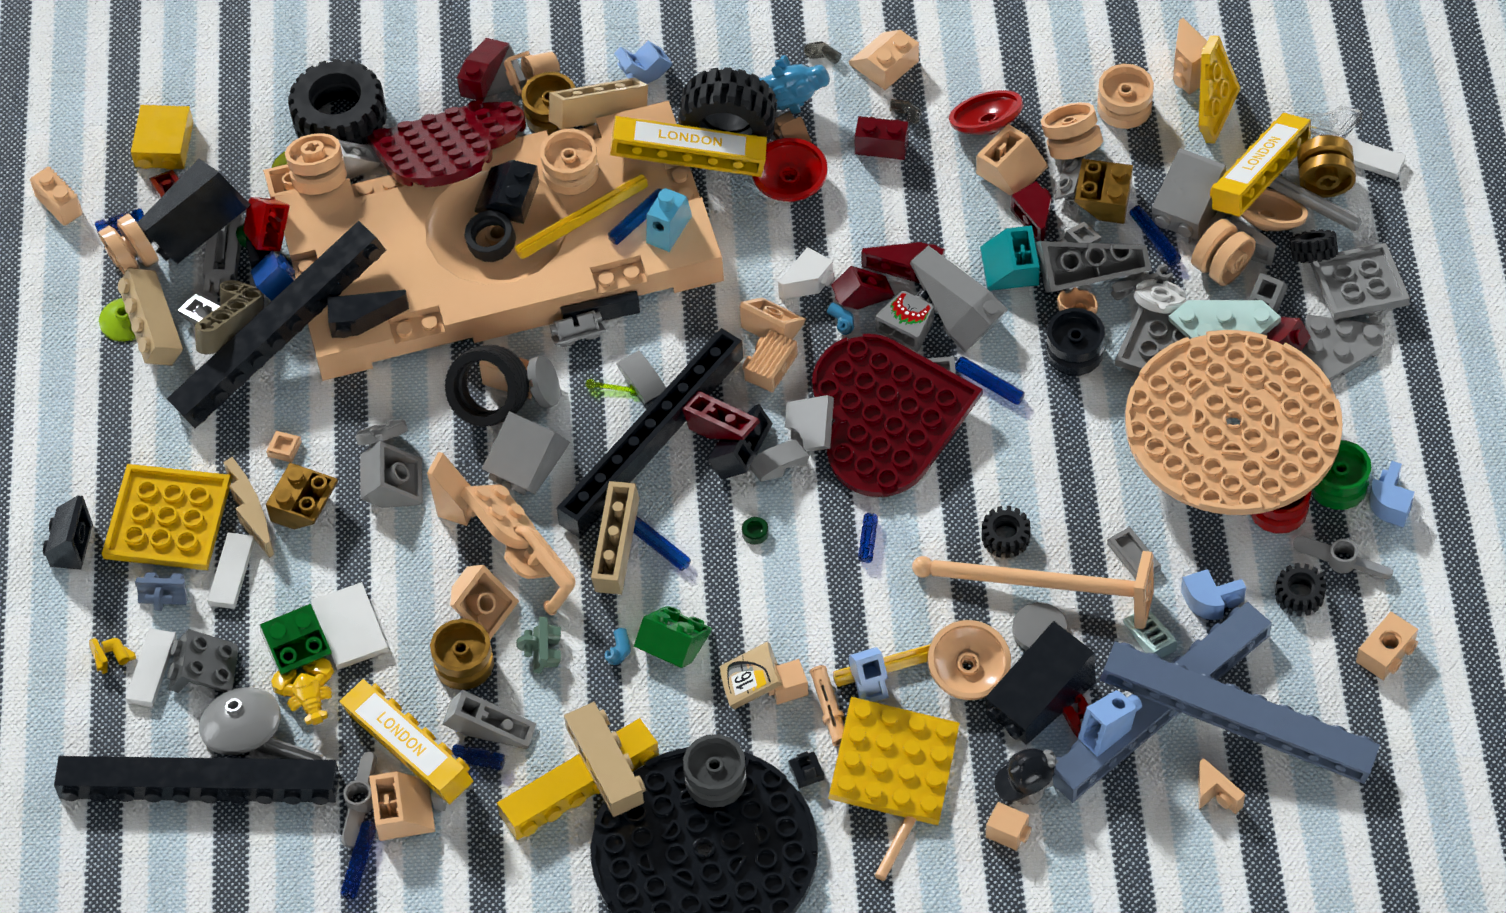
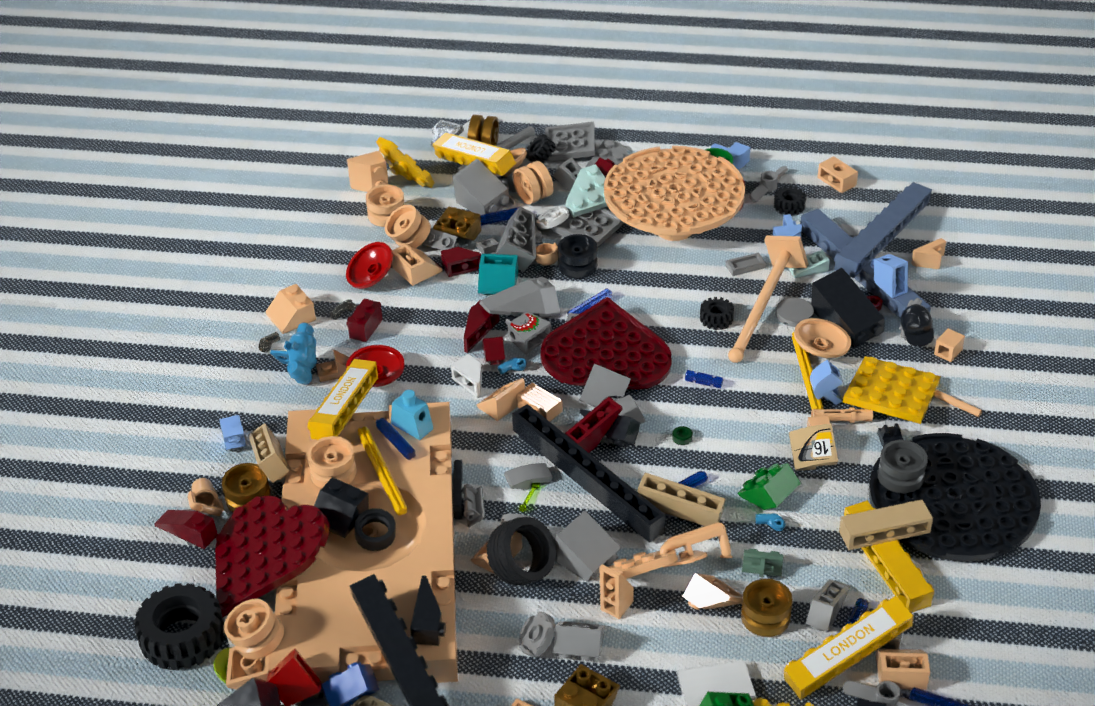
camera: 80 degrees left, 15 degrees down
black tyre [678,67,777,145] -> none

